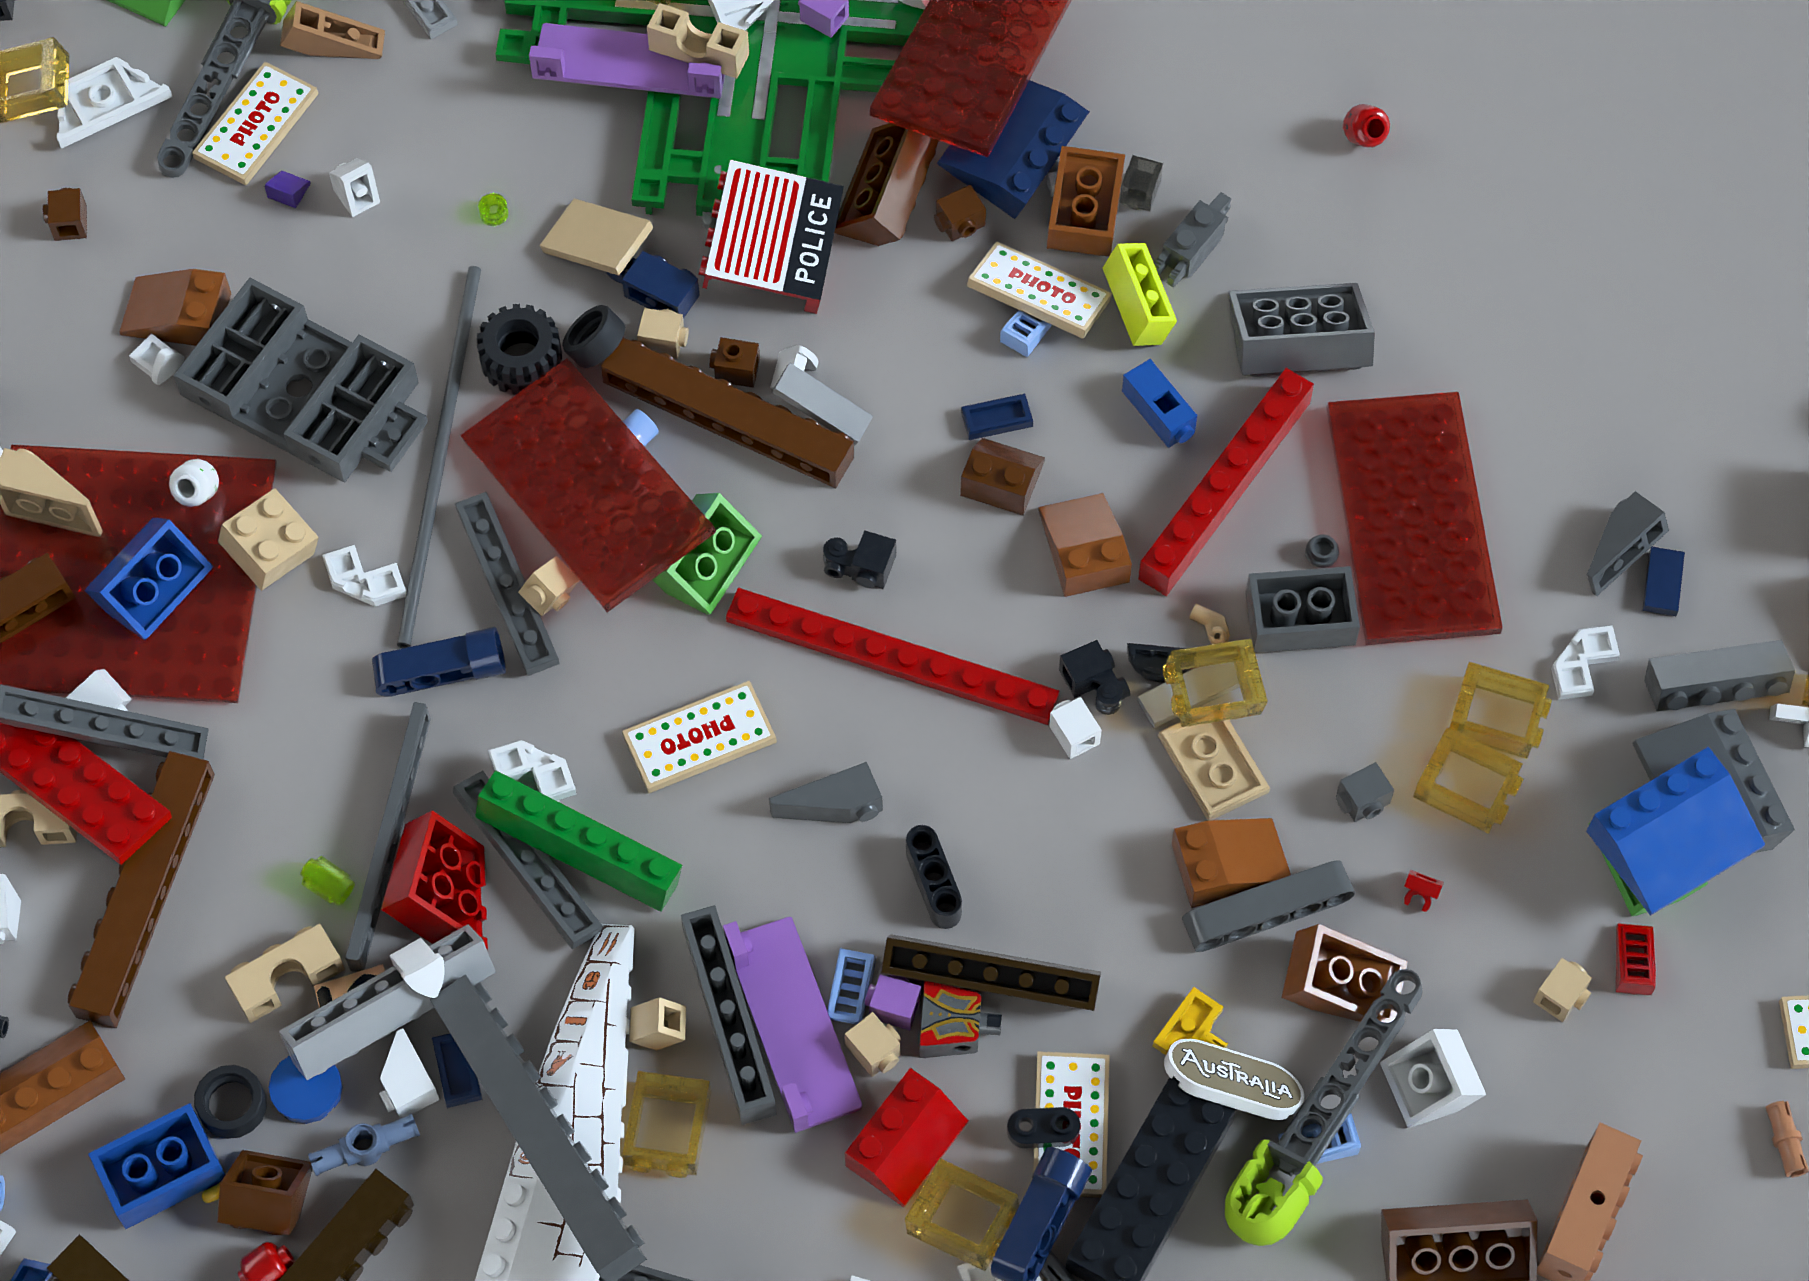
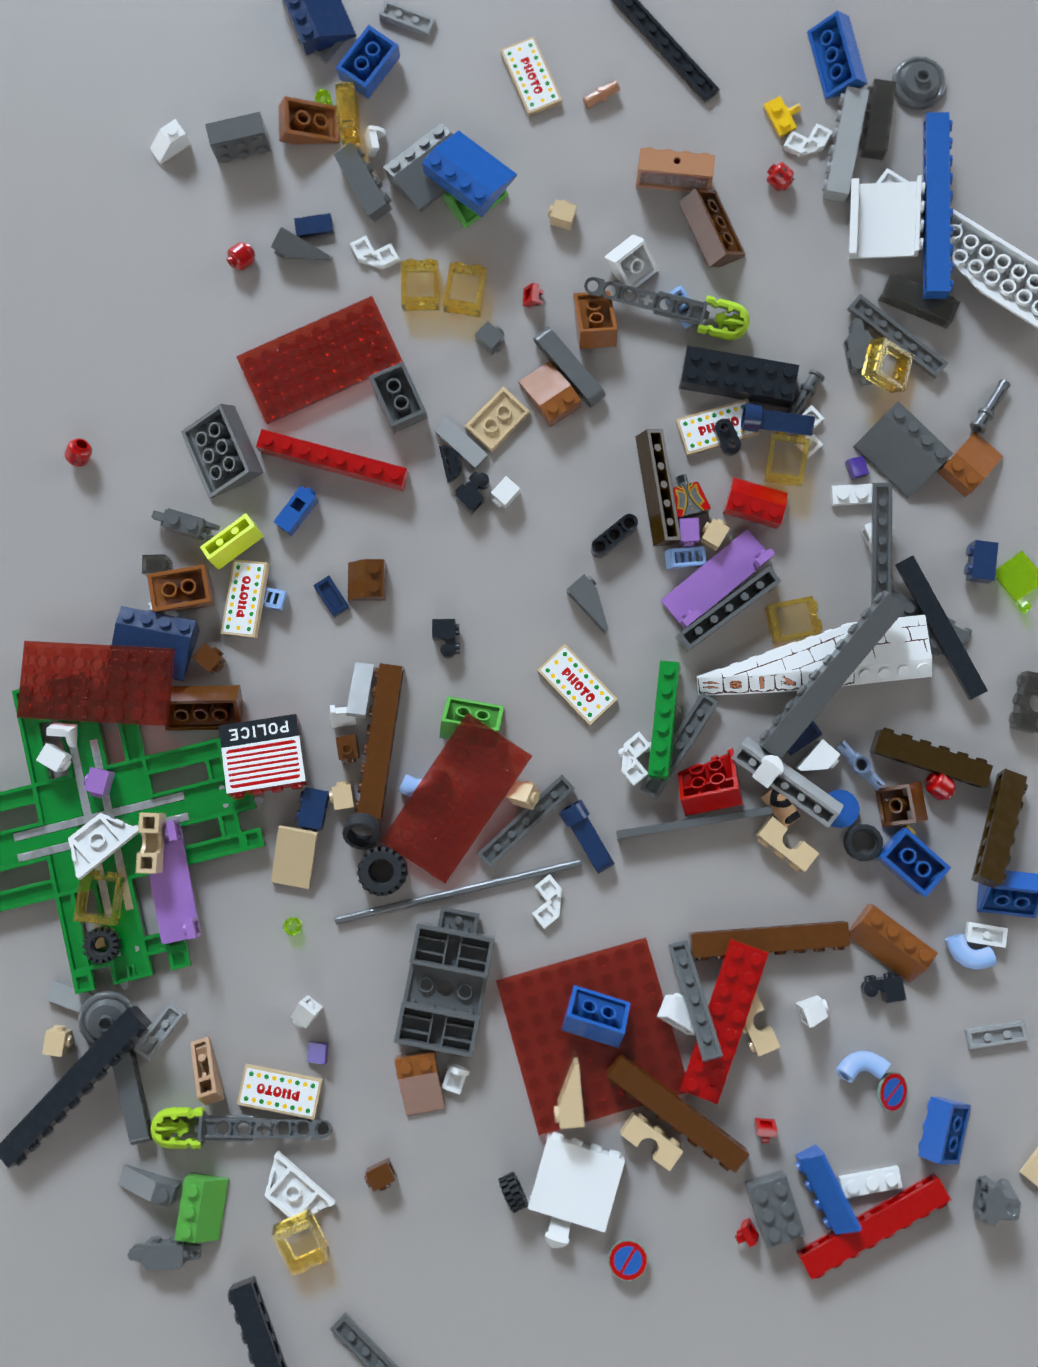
camera: 105 degrees left, 20 degrees up
white head [169,459,219,507] -> none
tan brick [218,488,319,591] -> none
clear neon green brick [300,856,355,906] -> none
tan brick [629,997,686,1051] -> none
red plate [726,588,1060,725] -> none
dark orange slope [1038,493,1132,597] -> none
yellow plate [1152,987,1228,1055] -> none
clear yellow window [1163,639,1268,727] -> none
tile [1164,1039,1304,1120] -> none
tan arm [1189,603,1230,646] -> none
dark grey plate [1305,534,1339,568] -> none
red slope [1616,923,1656,995] -> none
none -> red head [226,242,255,271]

